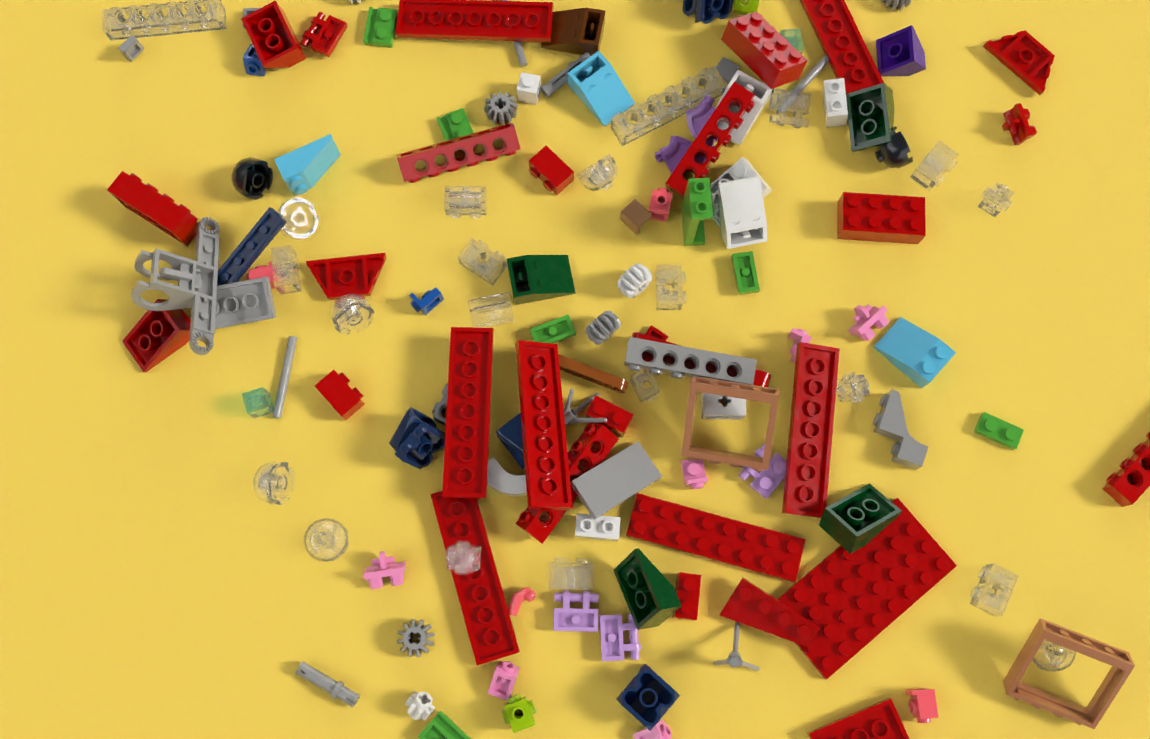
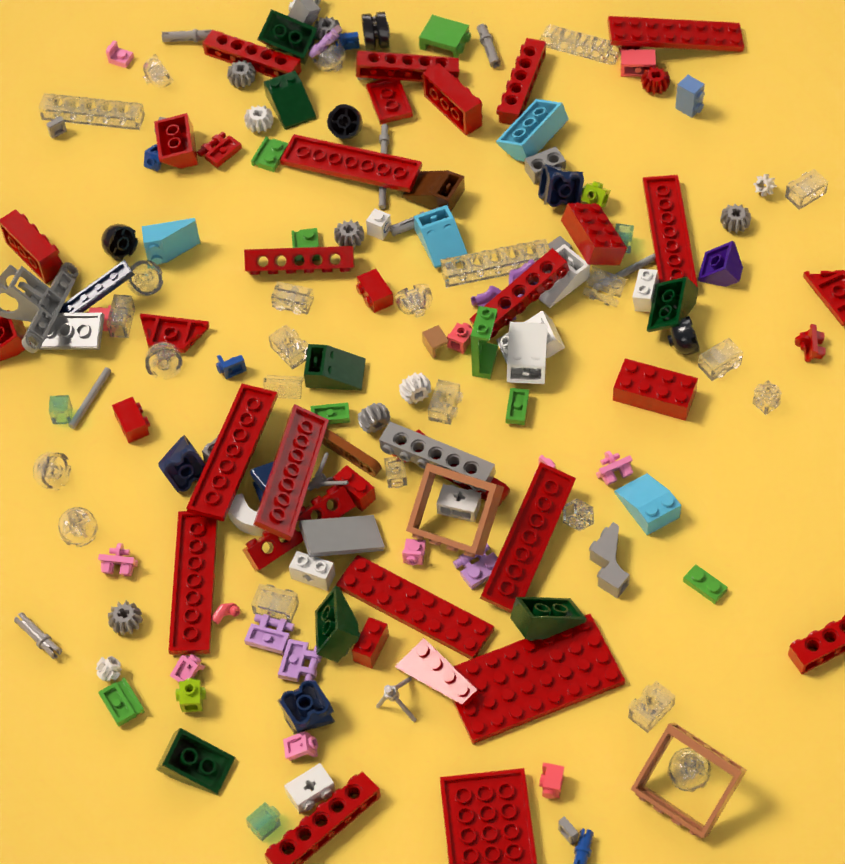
camera: 20 degrees right, 20 degrees down
clear brick [445,541,481,574] -> none

